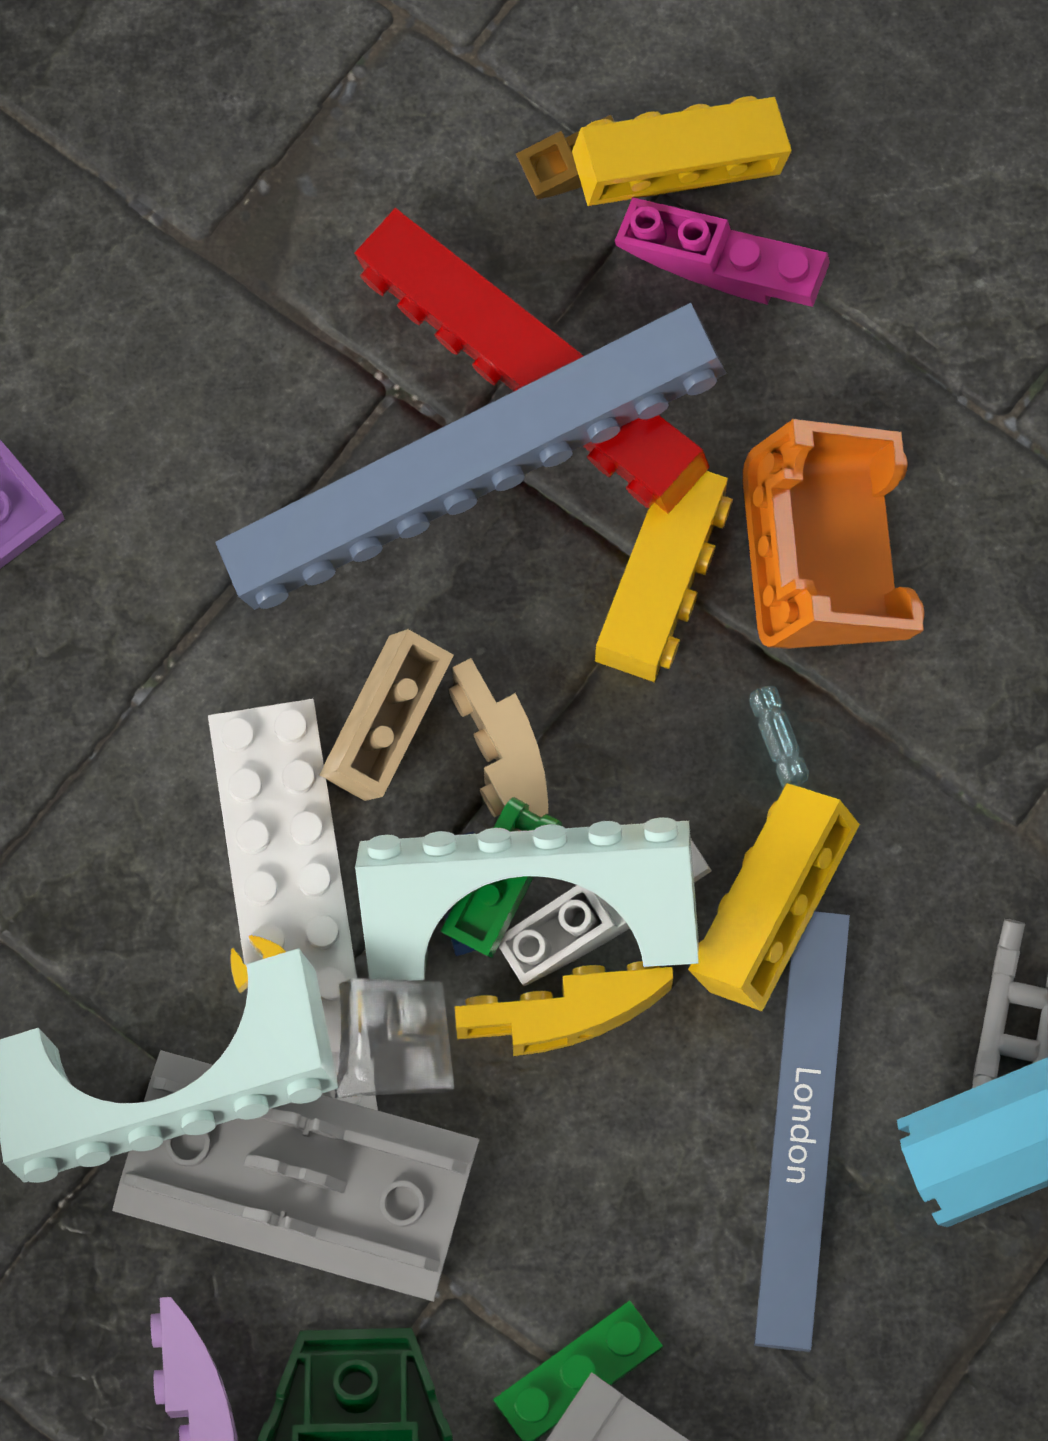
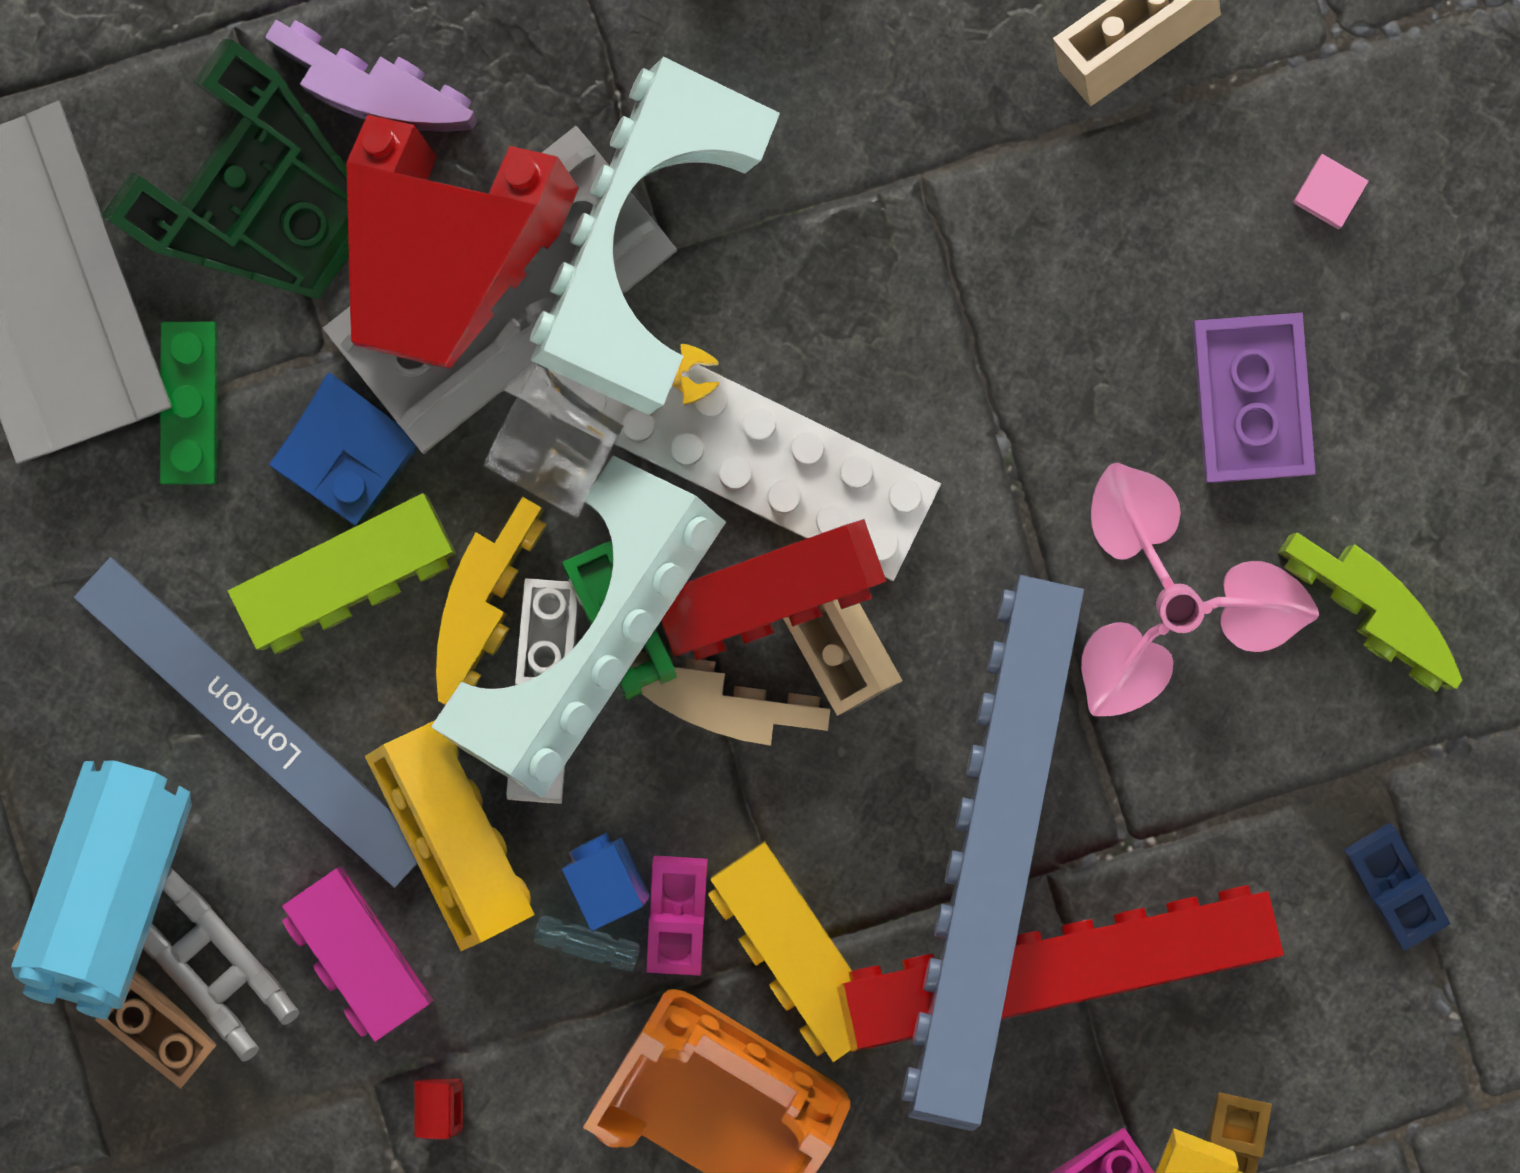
camera: 125 degrees right, 15 degrees up
none -> lime brick [228,493,457,655]
none -> blue plate [269,372,418,527]
none -> dark pink brick [282,866,434,1042]
none -> red wedge [347,115,579,369]
none -> red brick [414,1079,463,1139]
none -> blue brick [562,833,650,931]
none -> dark pink slope [646,856,708,976]
none -> red brick [661,519,887,661]
none -> bright pink plant [1081,462,1319,716]
none -> lime slope [1278,533,1462,692]
none -> dark blue slope [1343,823,1451,951]

